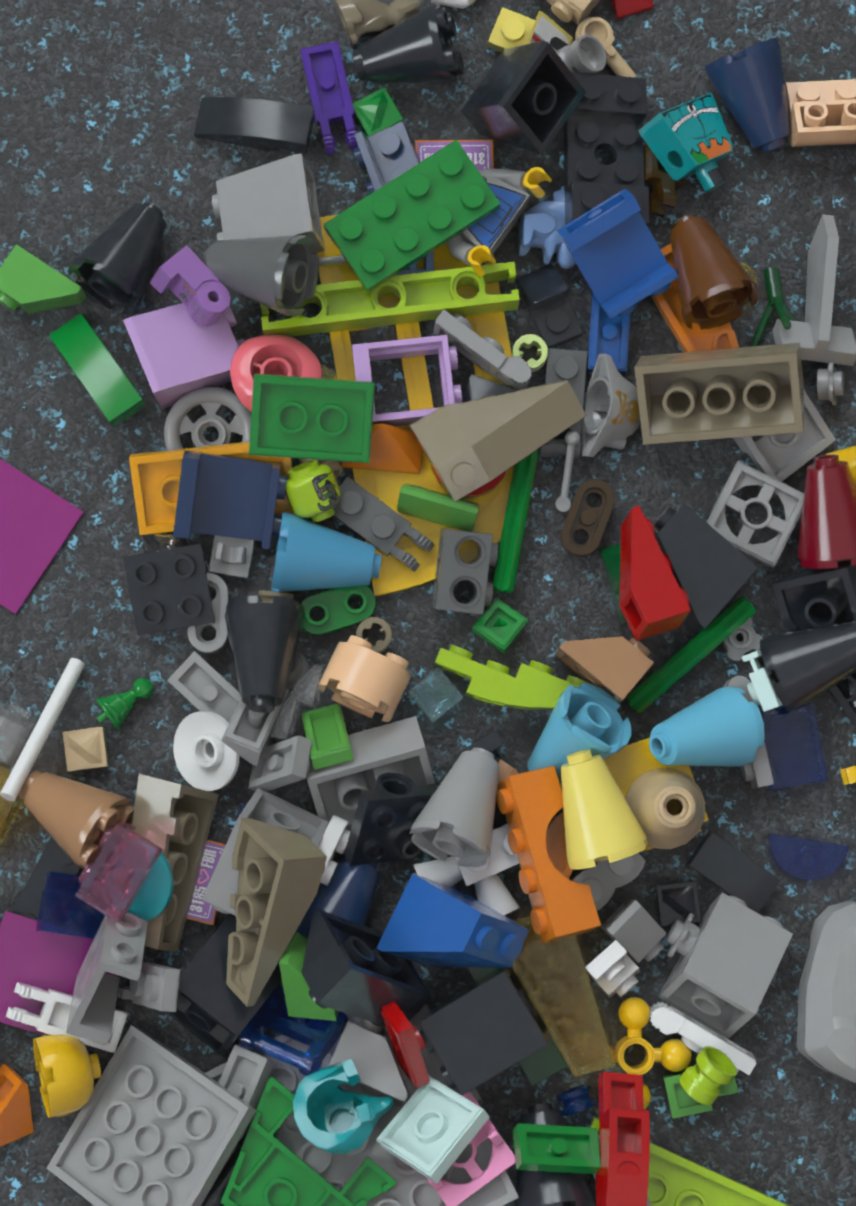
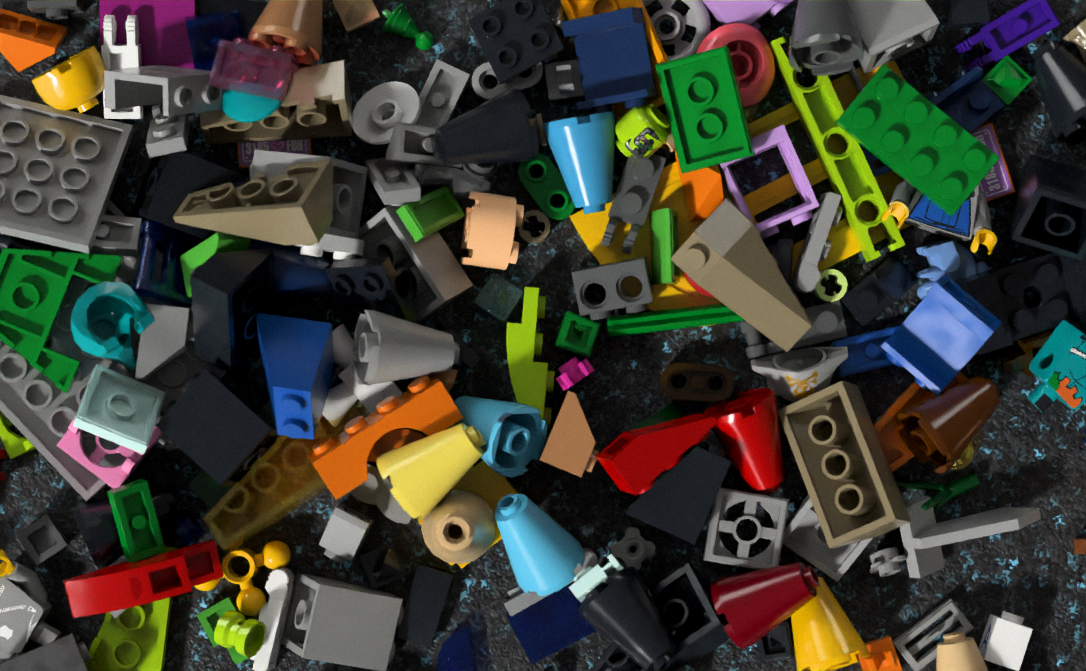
camera: 75 degrees right, 5 degrees up
red plate [381,1001,430,1088] -> none
light grey hinge [555,430,580,512] -> none
white slope [585,940,639,998] -> none
green axle [626,596,756,713] -> none
light grey plate [666,913,701,958] -> none
none -> dark pink plate [556,357,595,391]
none -> red cone [704,387,785,494]

